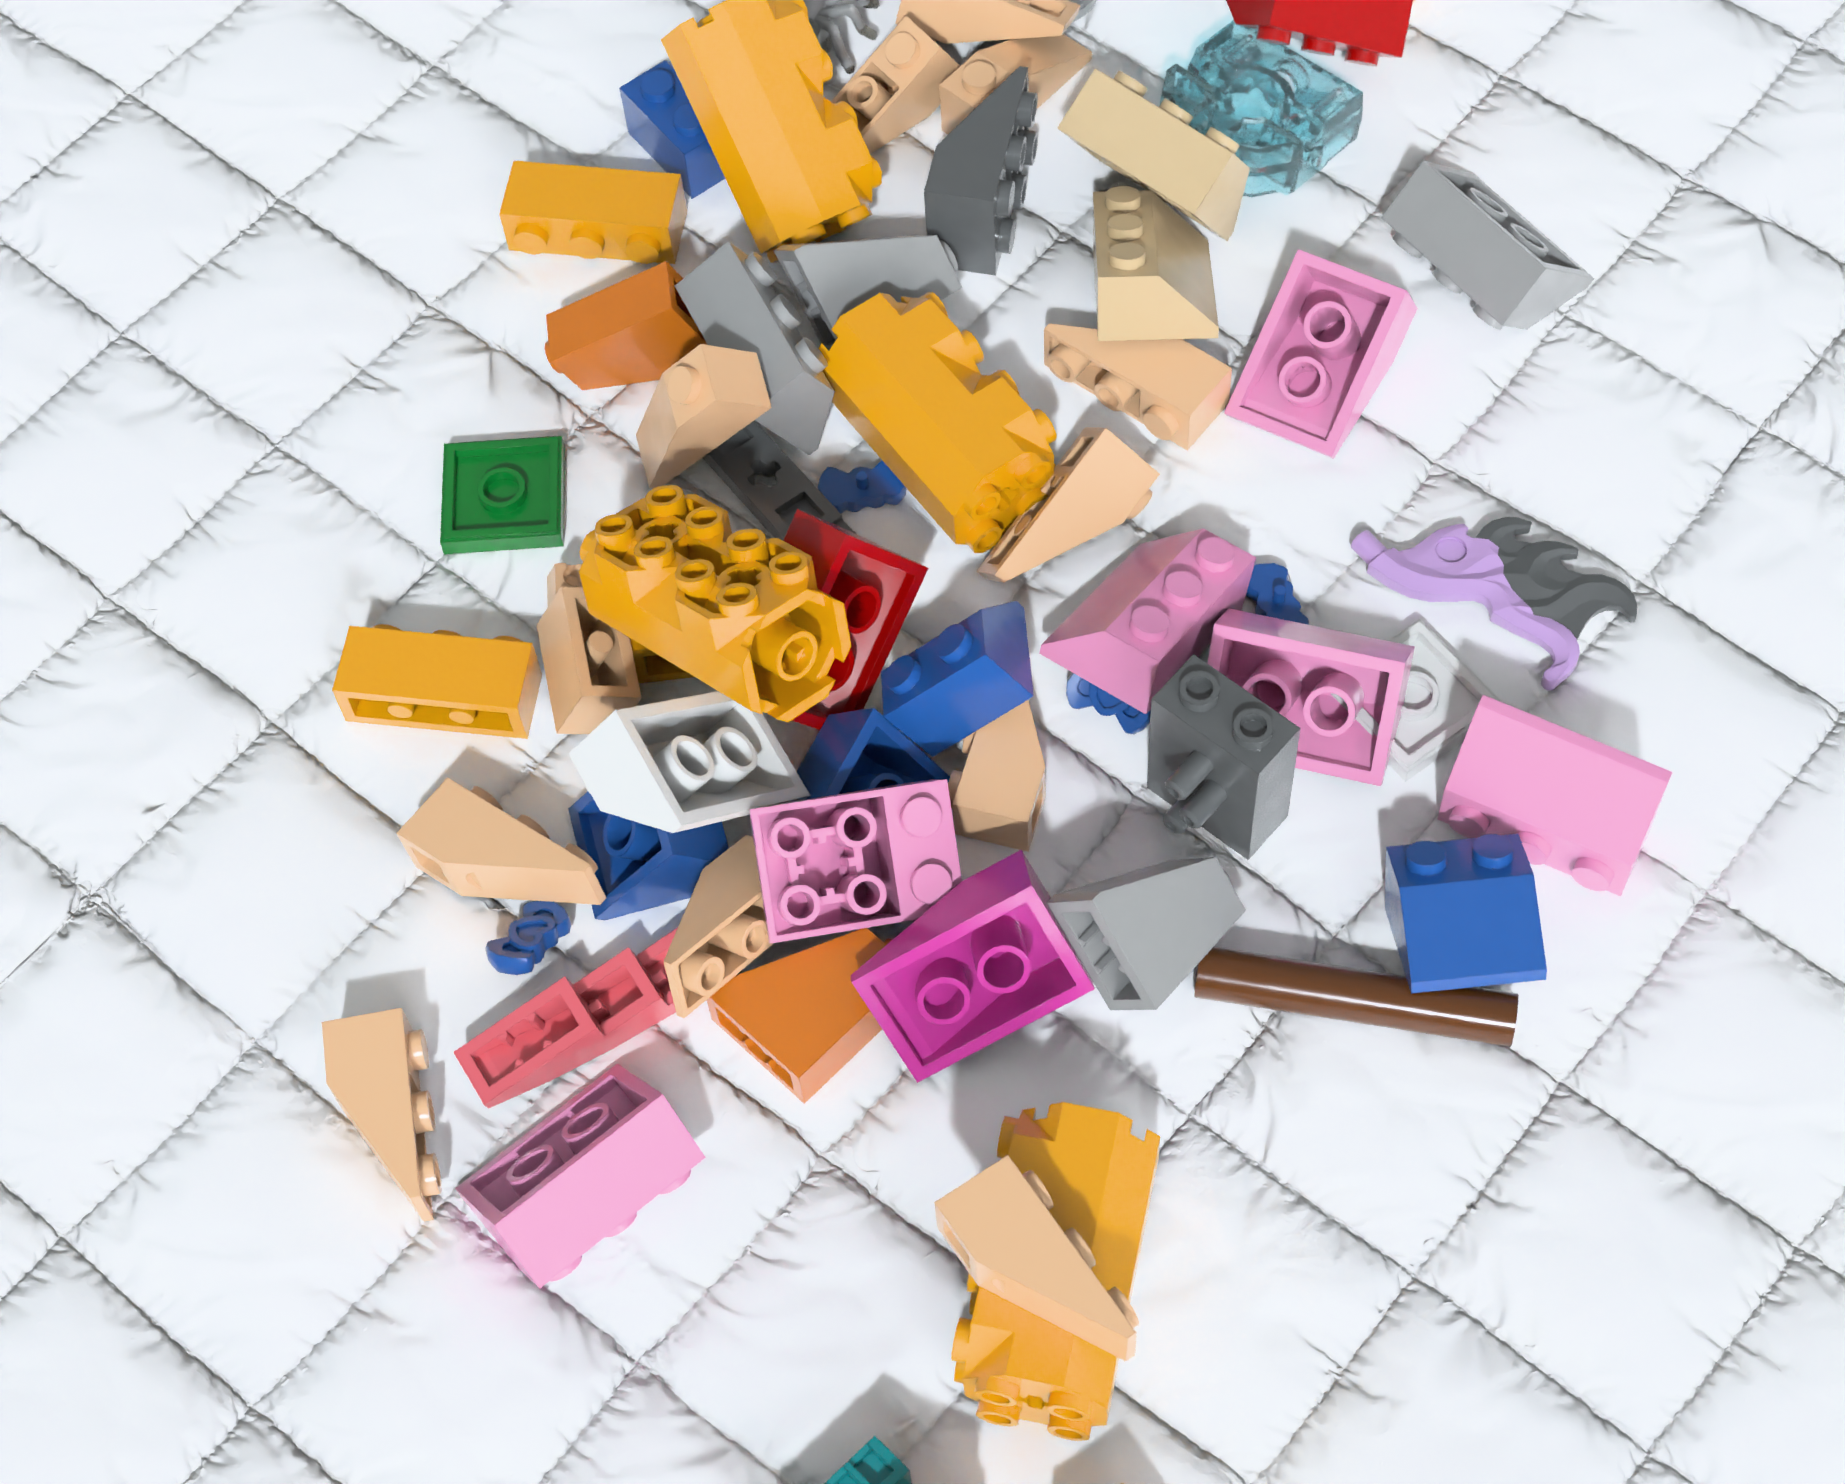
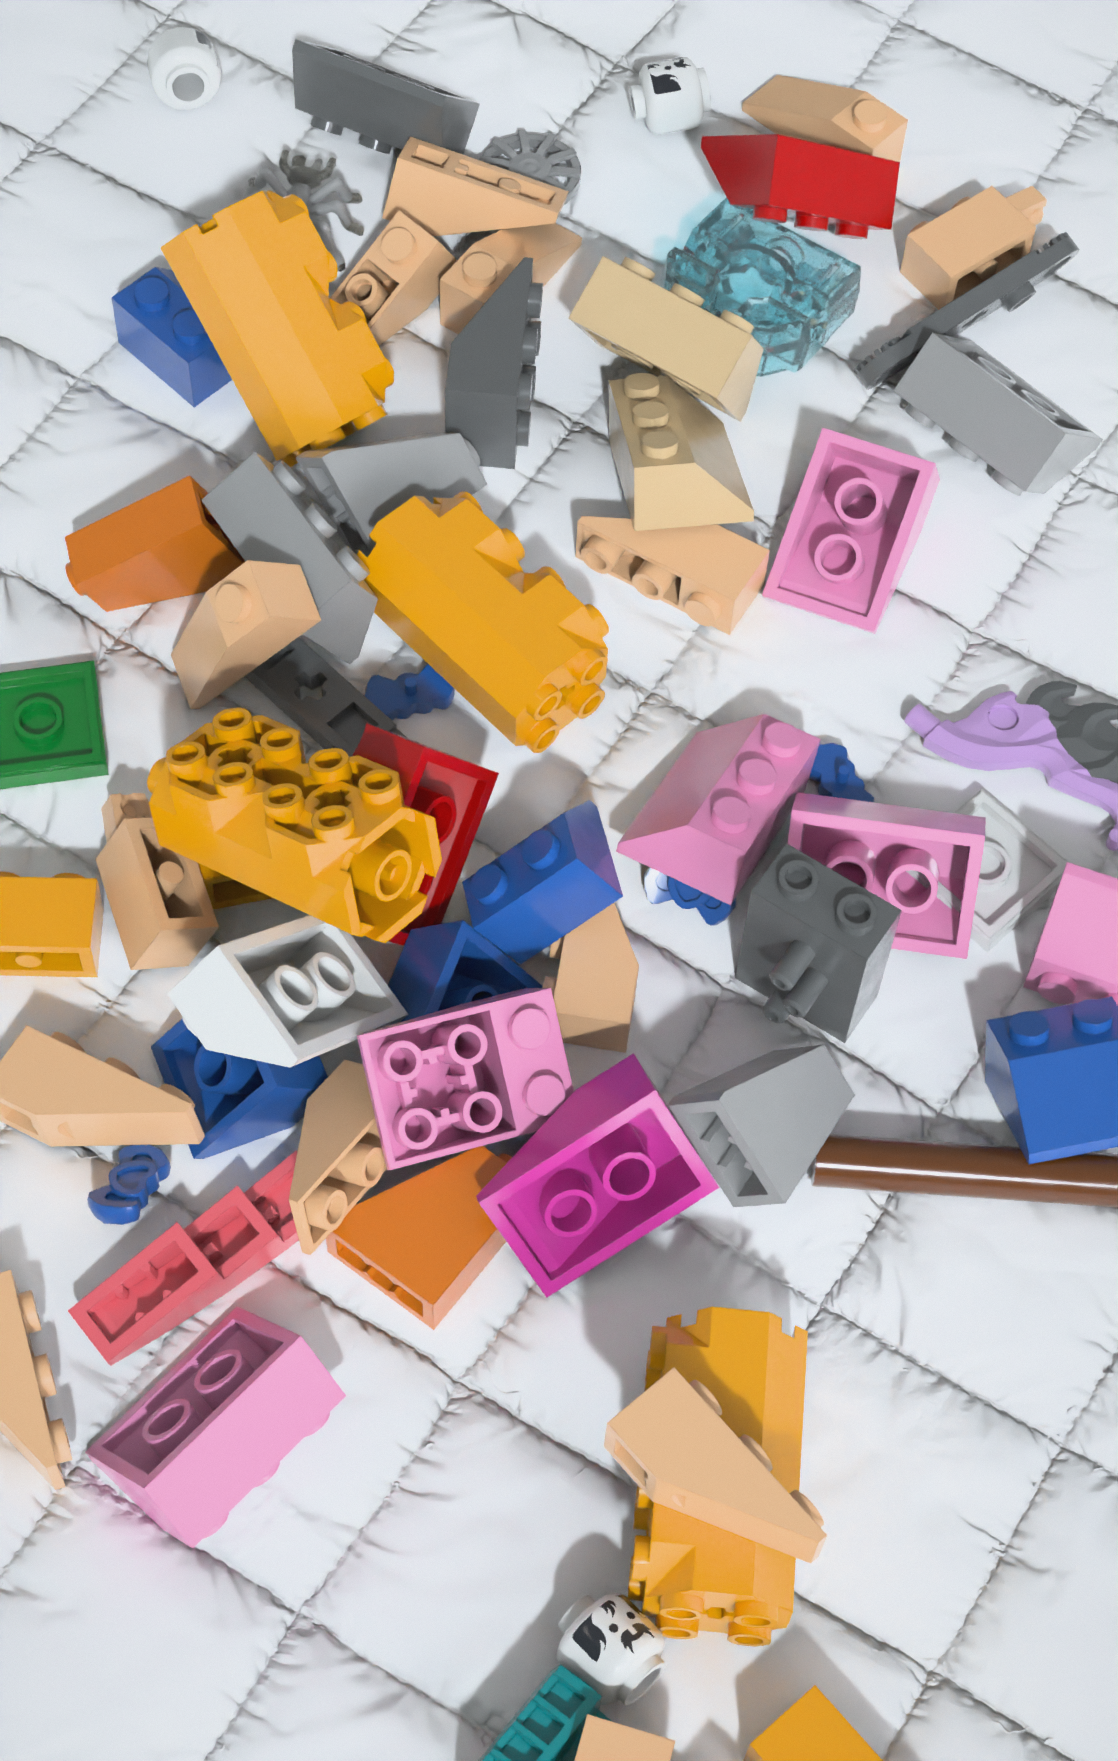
camera: 15 degrees left, 0 degrees up
light orange brick [499,160,687,264] -> none
light nougat slope [976,427,1160,583] -> none
none -> white head [556,1593,666,1706]
none -> dark grey piece [854,232,1080,390]
none -> light nougat hinge [900,186,1047,310]

